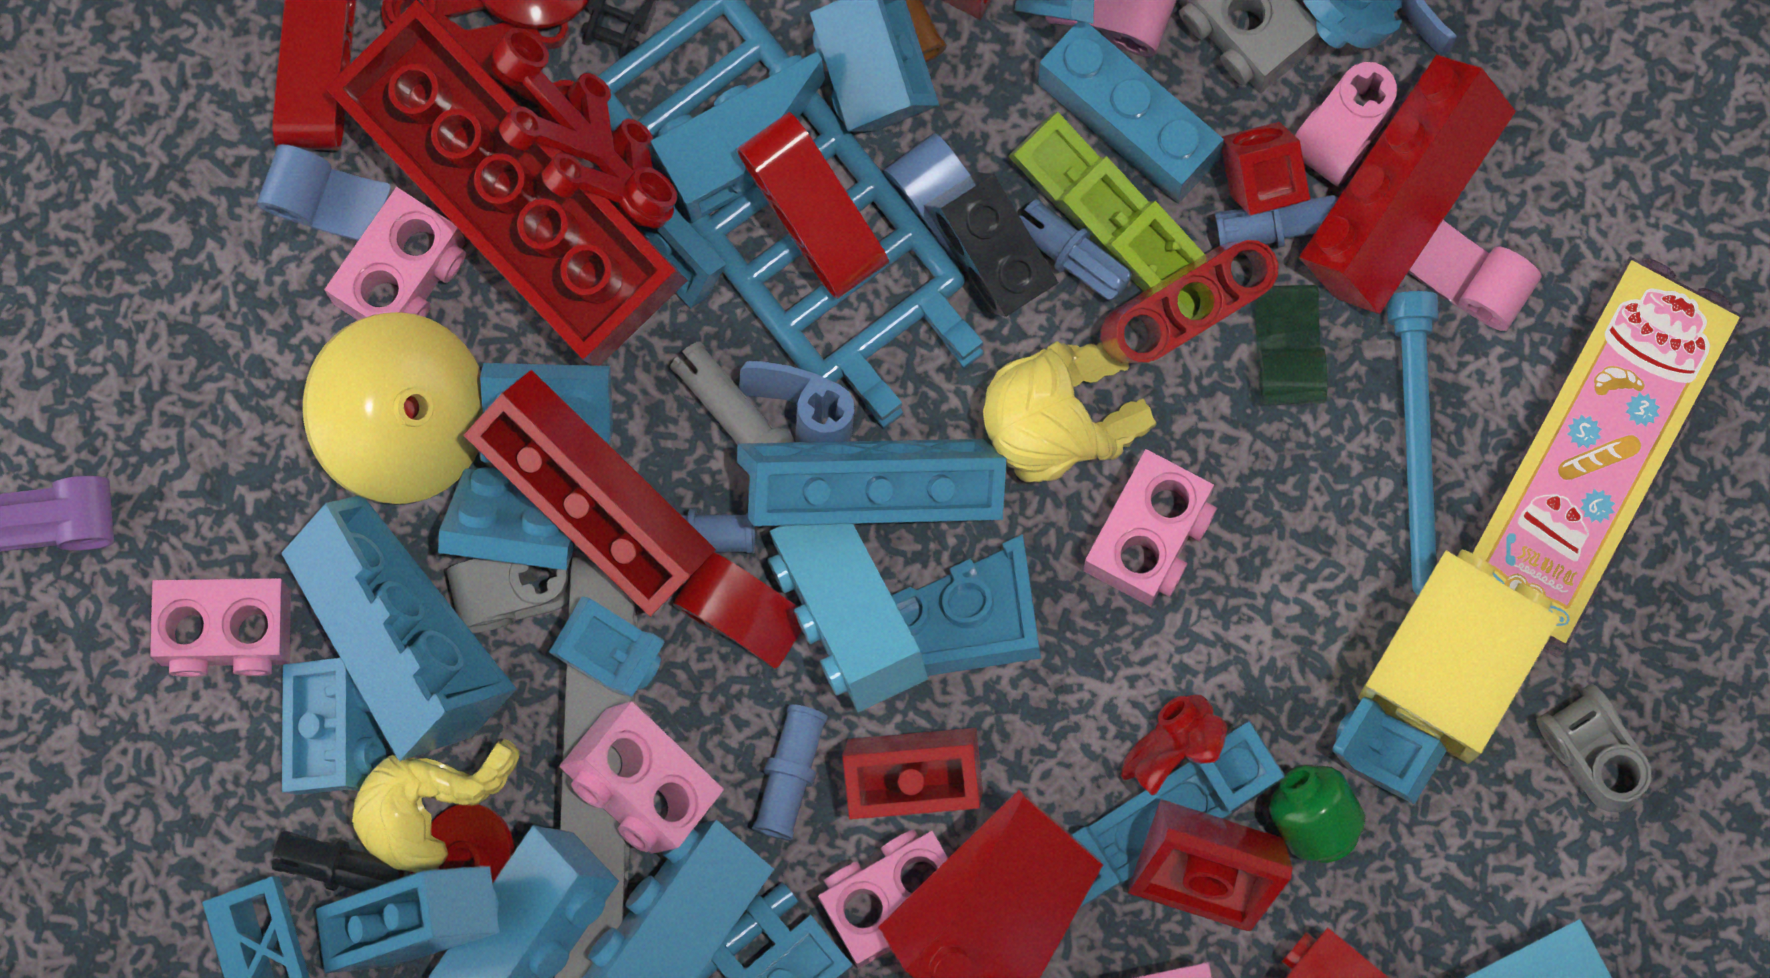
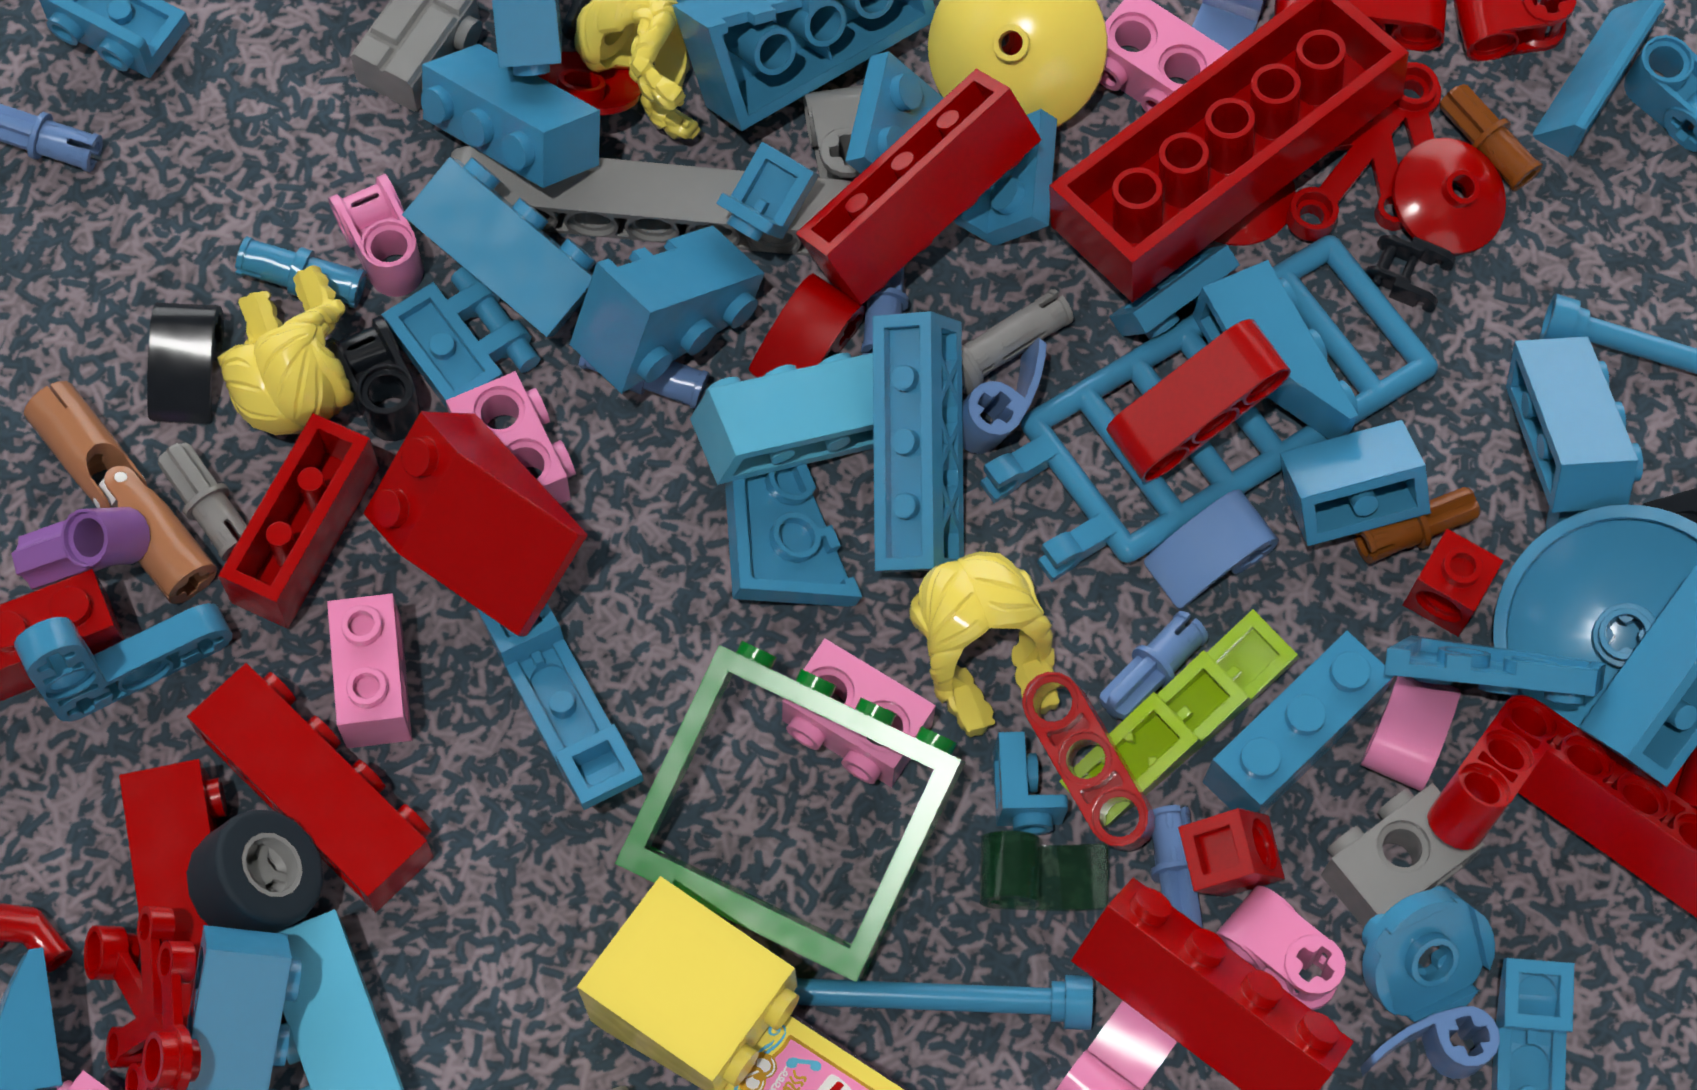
camera: 85 degrees right, 10 degrees down
red plant [491,28,677,228] -> none
bright pink brick [559,701,724,854] -> none
red brick [843,728,983,820] -> none
black brick [924,172,1059,317] -> none
red plate [1121,694,1227,795] -> none
red slope [1128,799,1293,932] -> none
green head [1269,766,1366,863] -> none
dark azure bracket [1333,697,1447,804] -> none
none -> dark azure wedge [569,225,765,394]
none -> window [615,641,966,982]
none -> dark azure bracket [992,732,1068,835]

